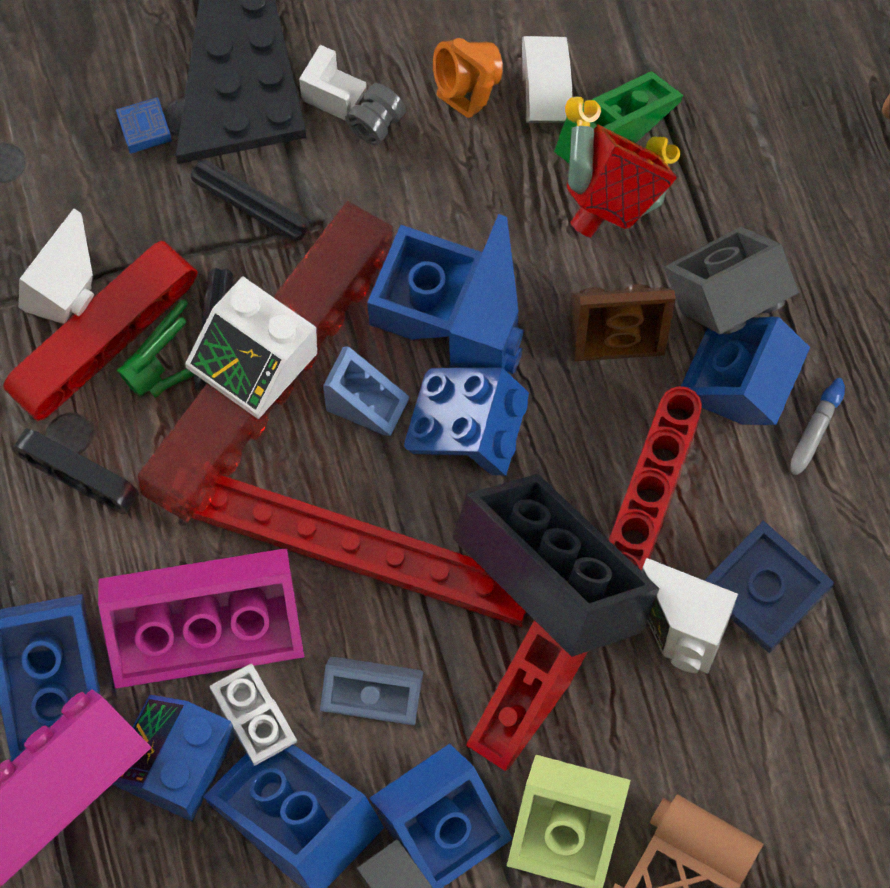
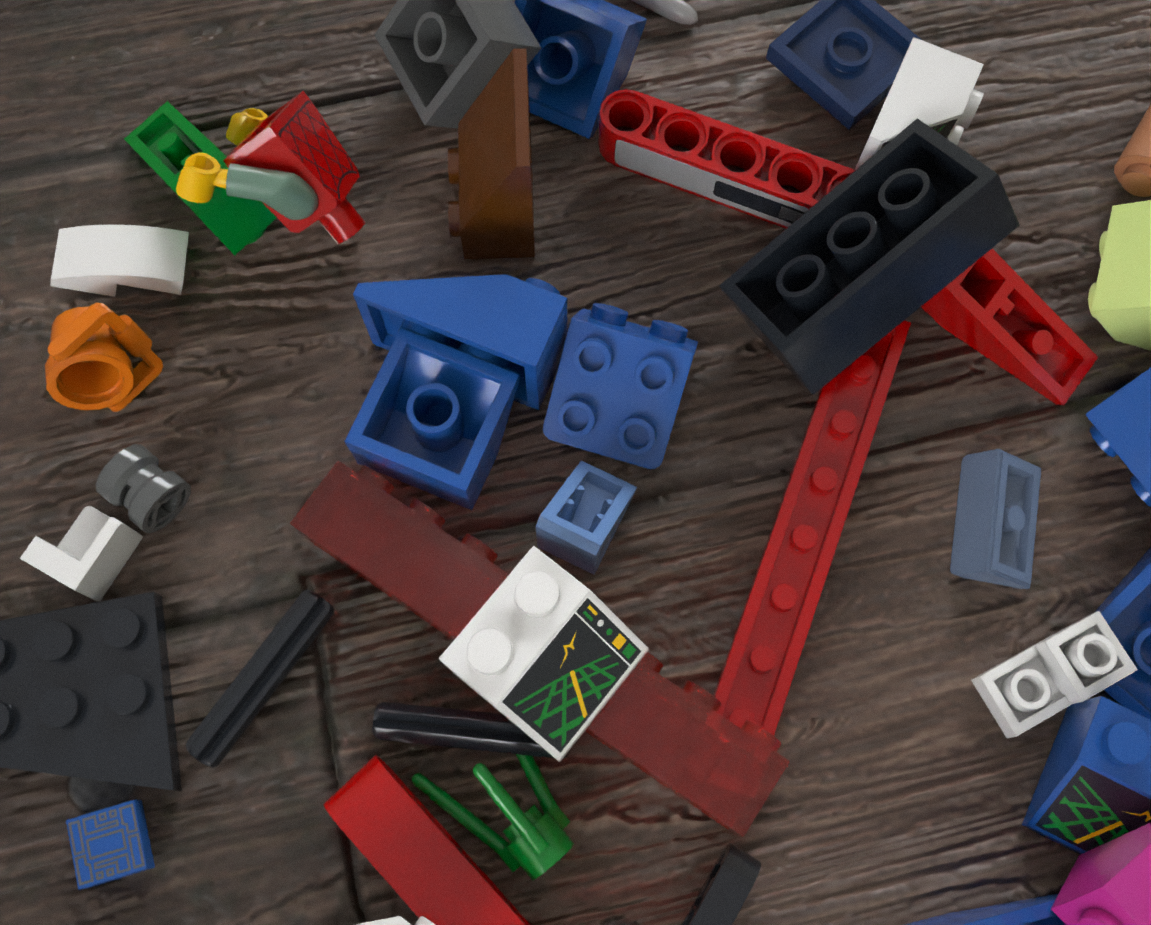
camera: 90 degrees left, 5 degrees up
dark pink slope [98,548,304,689] -> none

